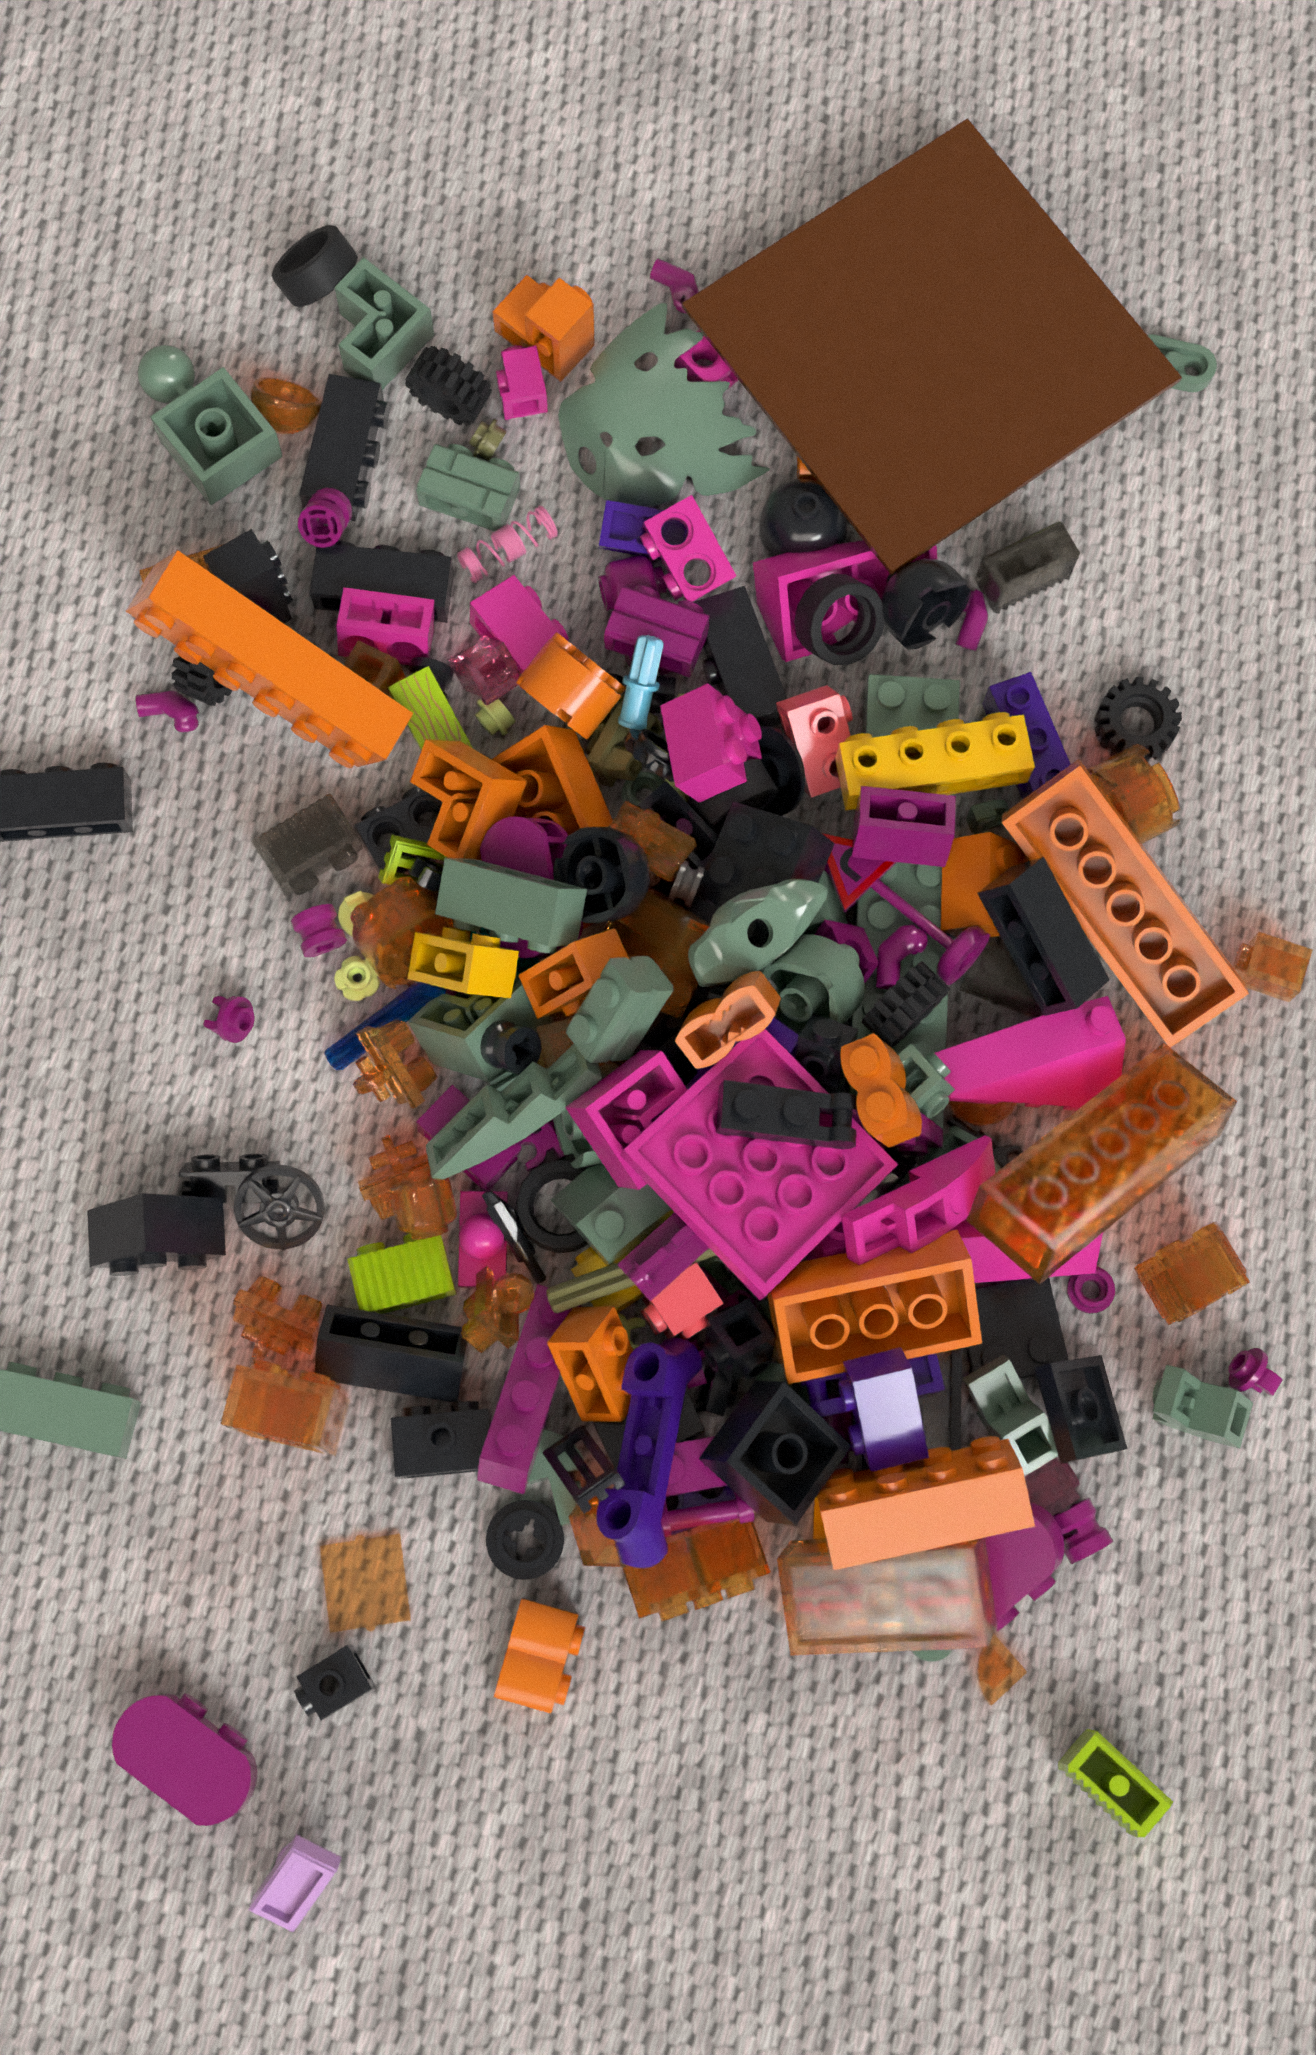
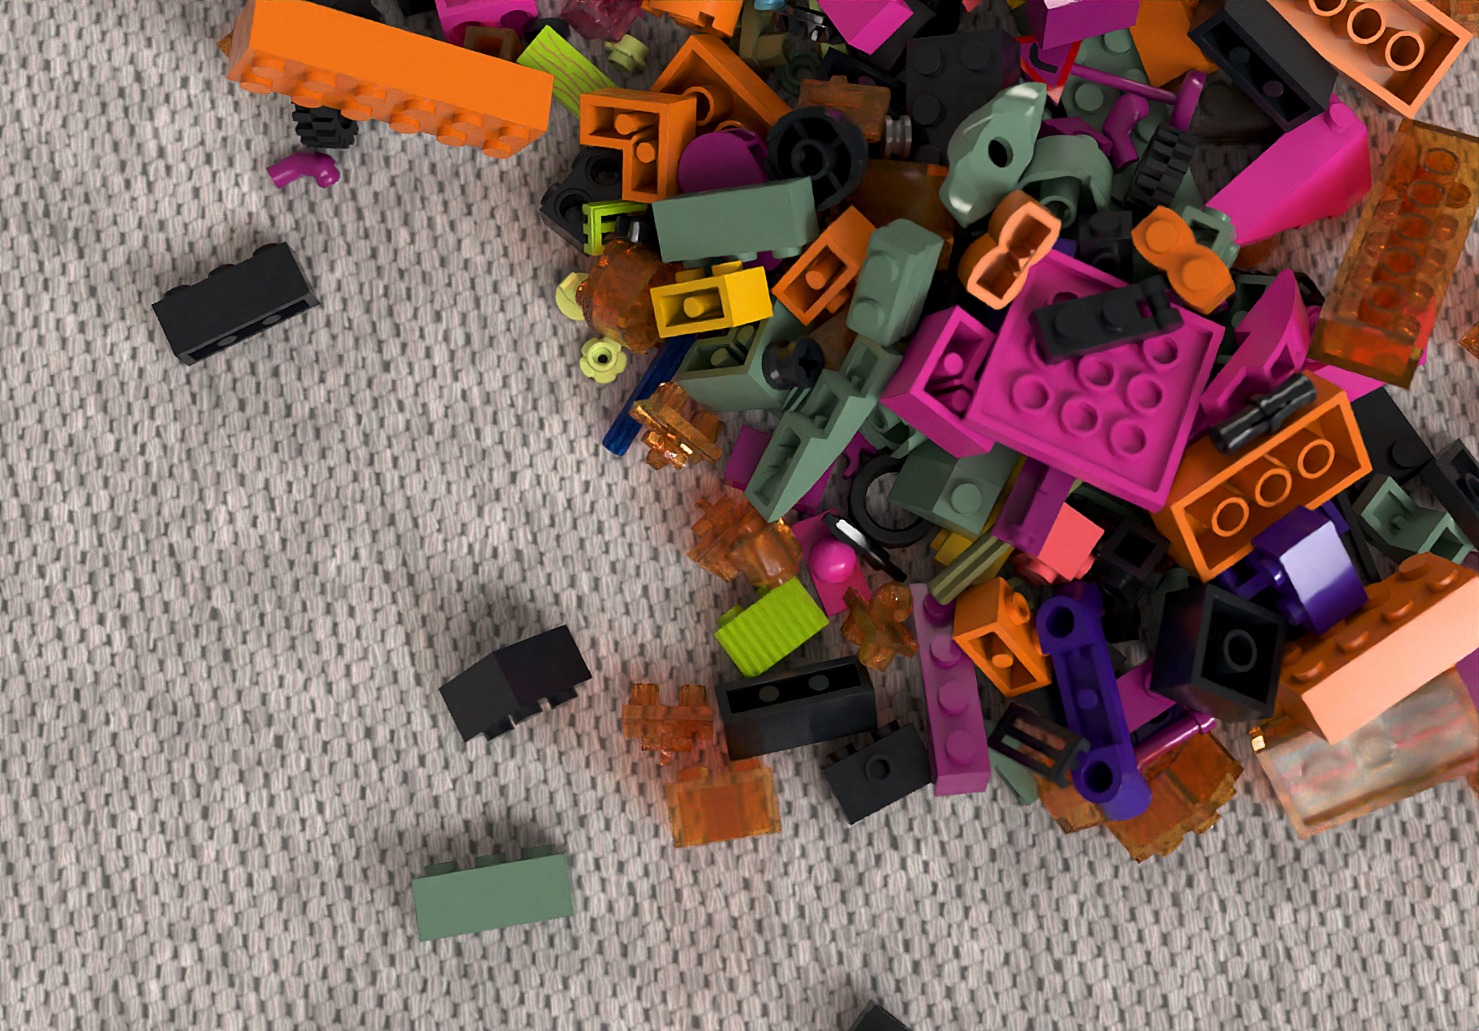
camera: 20 degrees left, 5 degrees up
black hinge [178,1154,280,1203] -> none
magenta plate [203,996,255,1043] -> none
black wheel [234,1165,325,1250] -> none
clear smoke brick [251,794,363,897] -> none
magenta wheel [290,904,347,958] -> none
clear orange piece [320,1534,411,1633] -> none
black gear [486,1500,564,1580] -> none
orange brick [494,1598,586,1714] -> none
magenta plate [1067,1266,1115,1314] -> none
none -> black pin [1208,372,1317,457]

